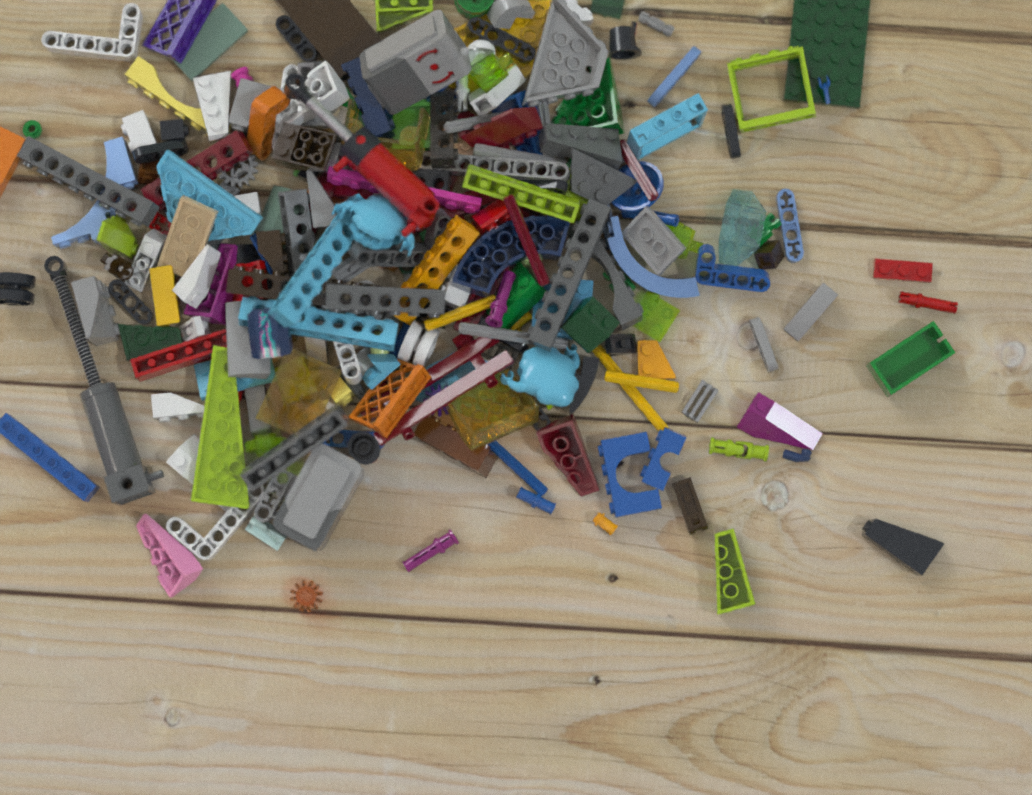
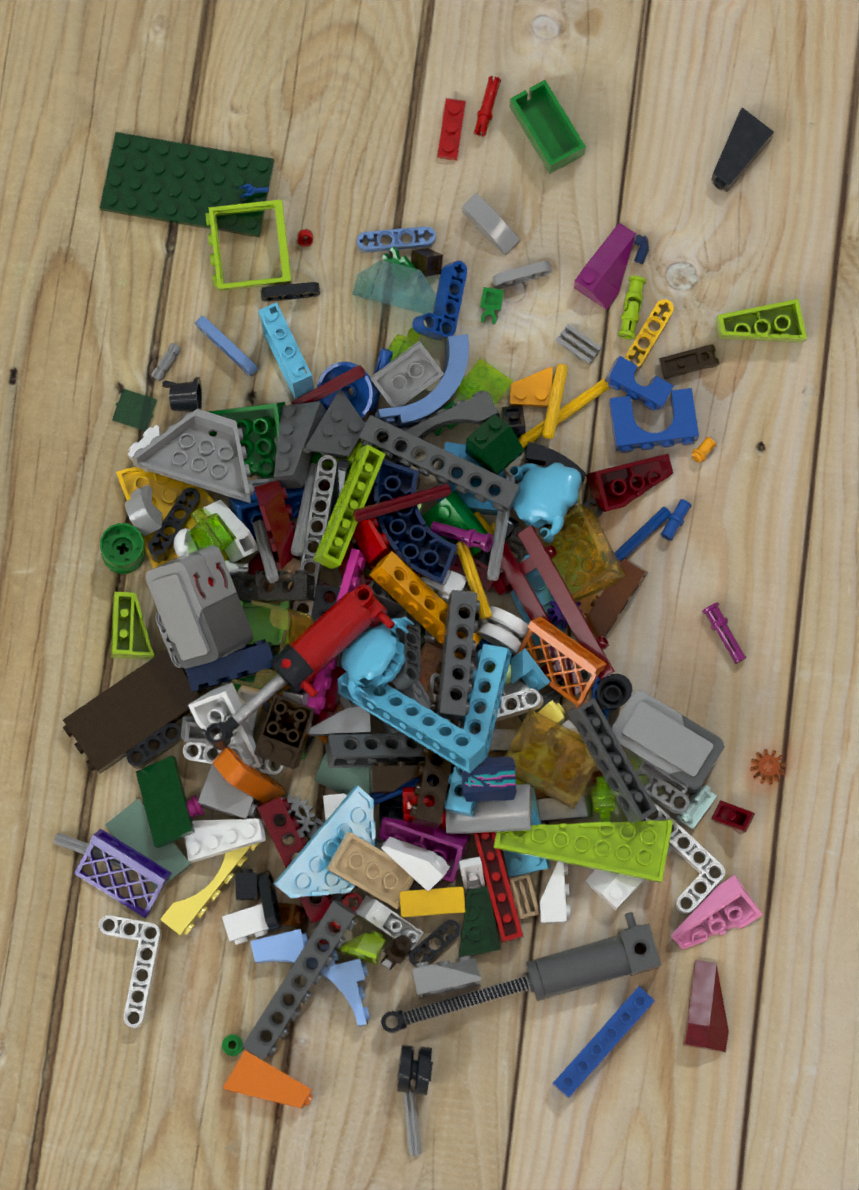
camera: 80 degrees left, 5 degrees down
none -> dark green tile [136,755,195,848]
none -> red hinge [297,229,313,247]
none -> clear orange brick [419,642,443,692]
none -> green plate [480,287,504,325]
none -> tan tile [509,873,540,920]
none -> yellow beam [625,299,674,371]
none -> dark red wedge [683,960,729,1052]
none -> dark red slope [711,800,755,834]

